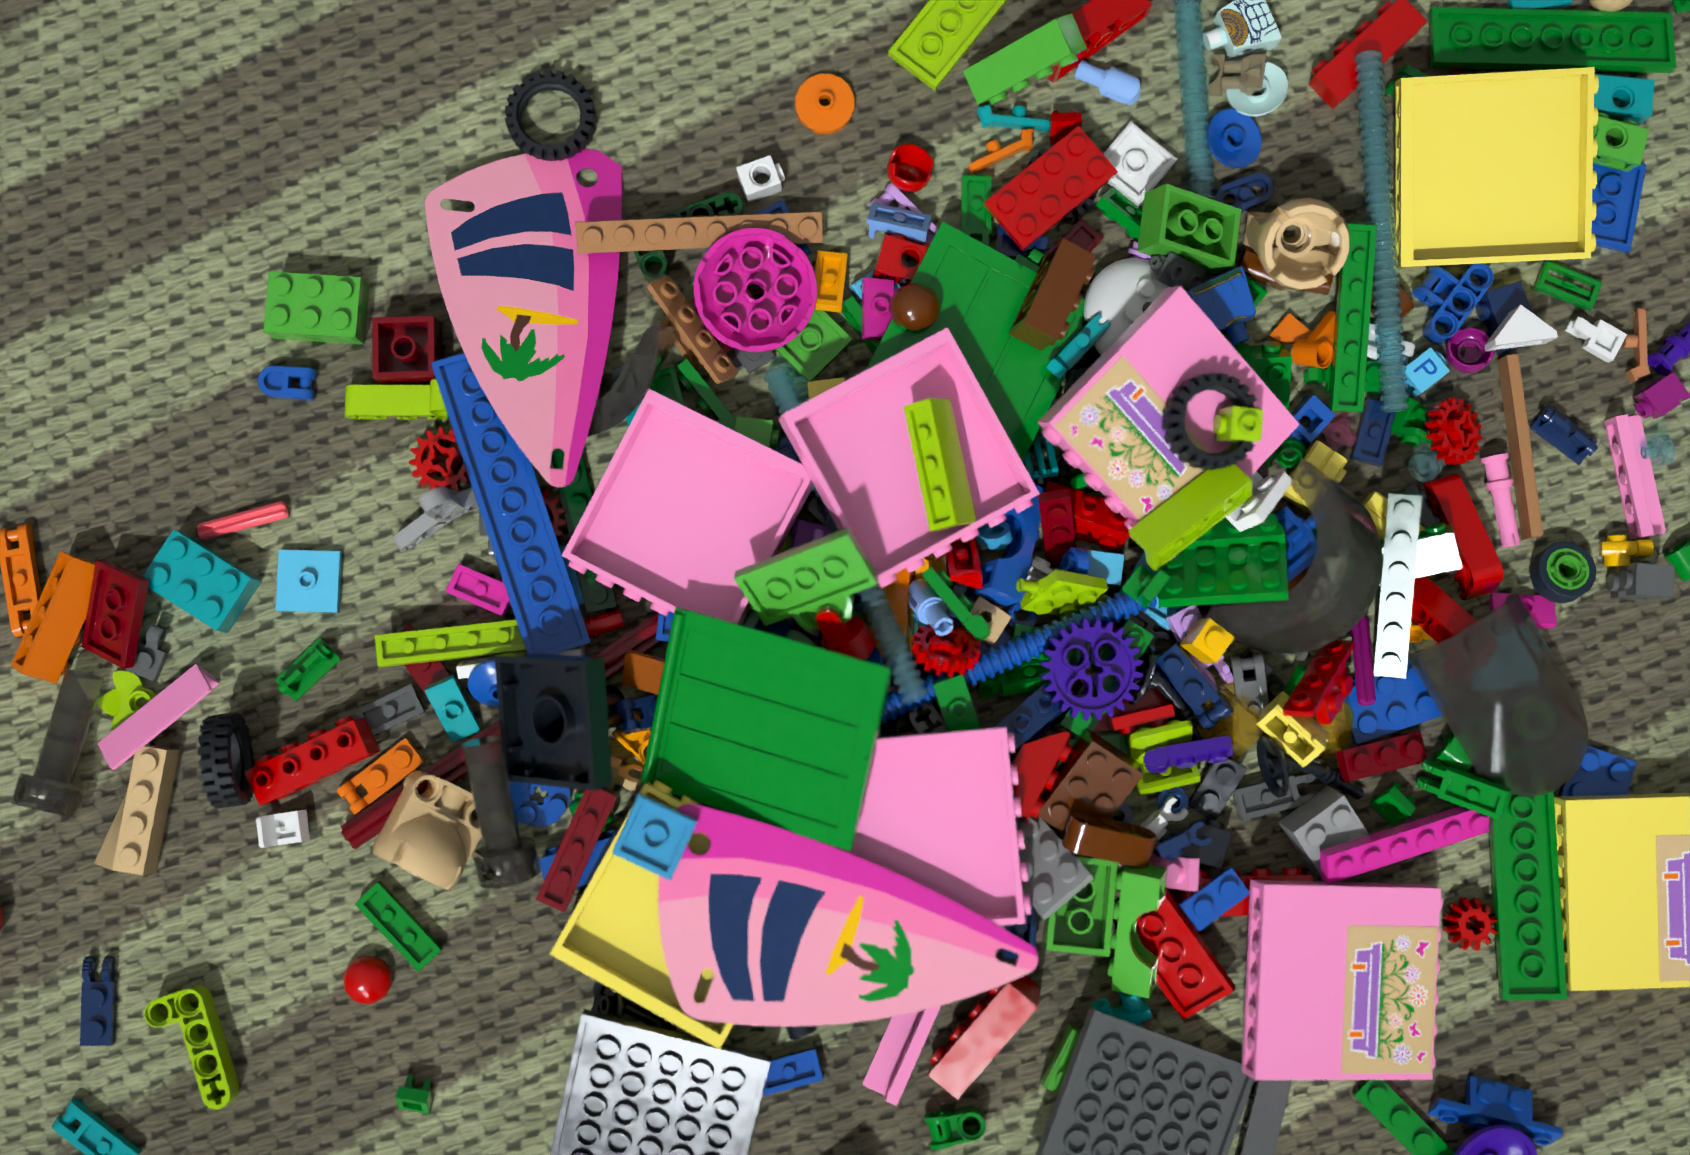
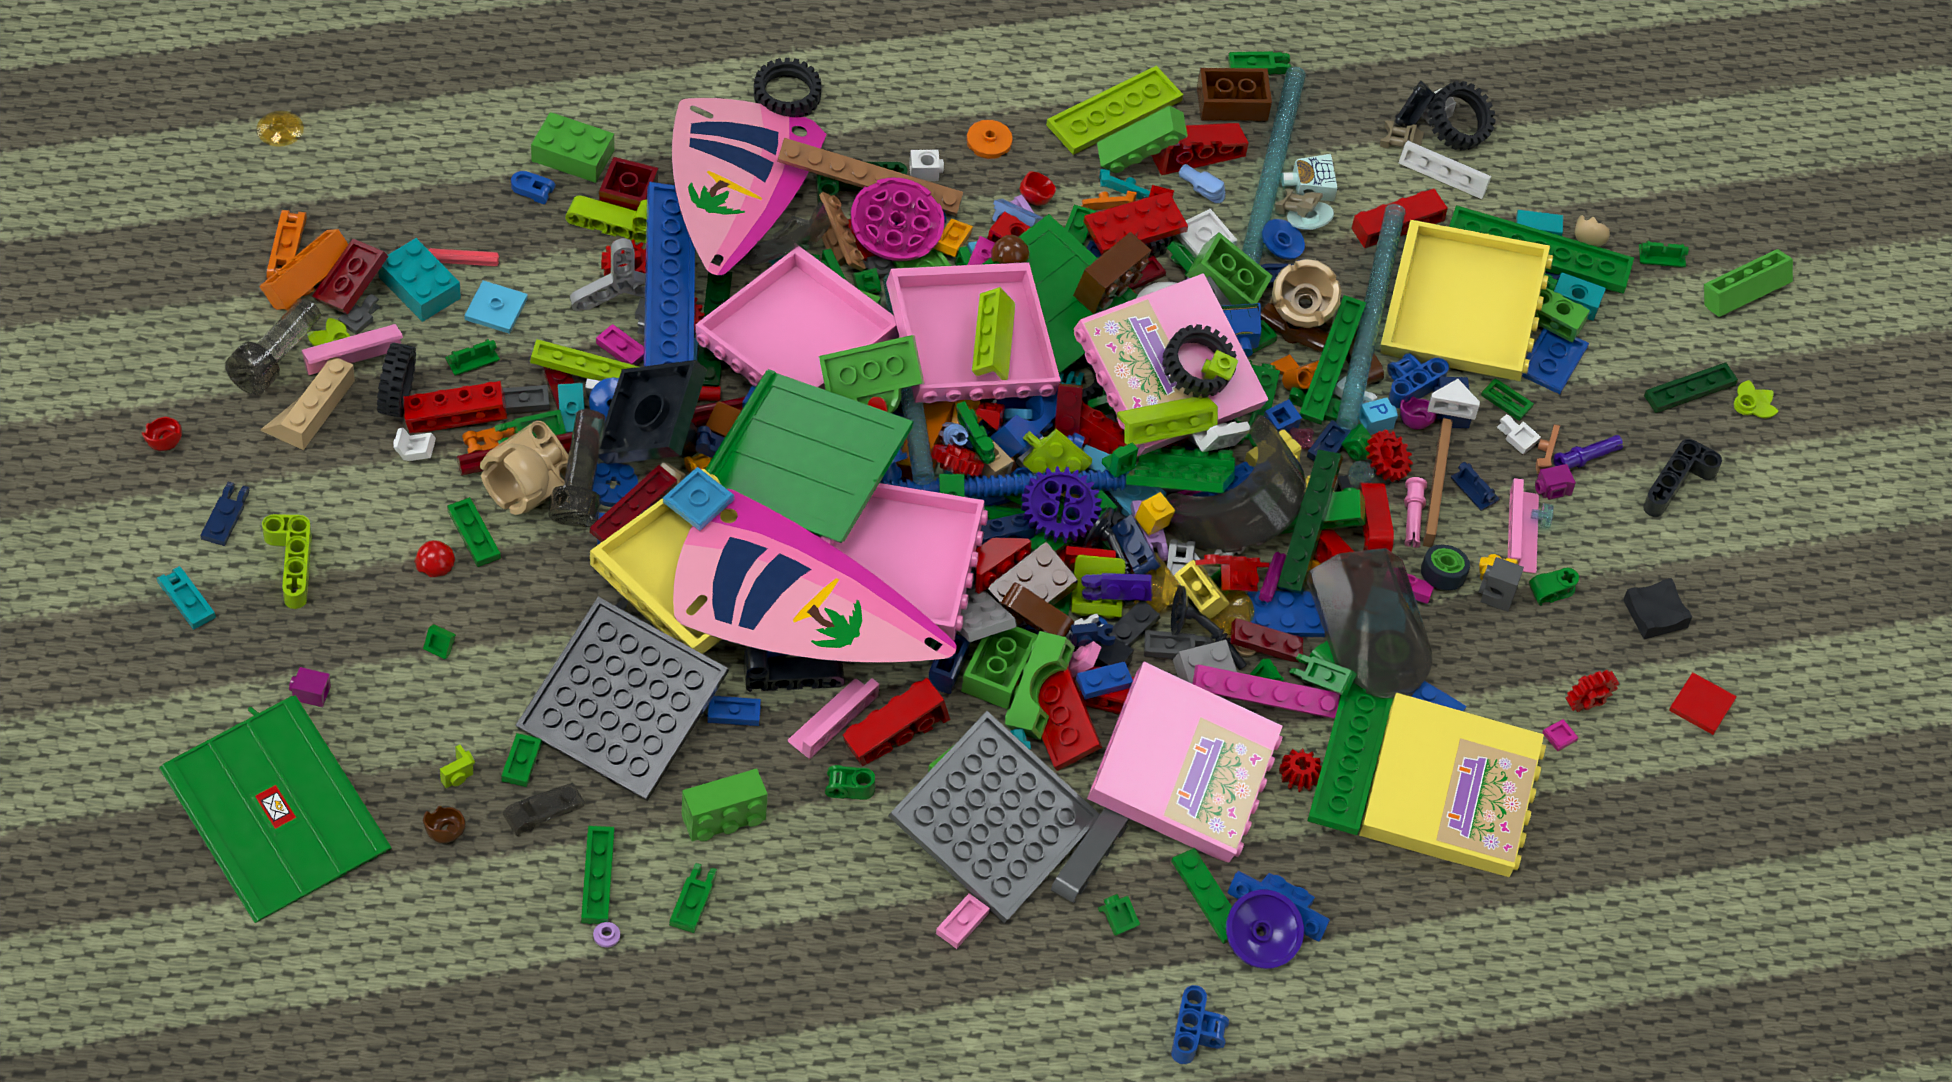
camera: 10 degrees right, 30 degrees down
none -> green hinge [494,410,566,444]
none -> green tile [852,268,882,294]

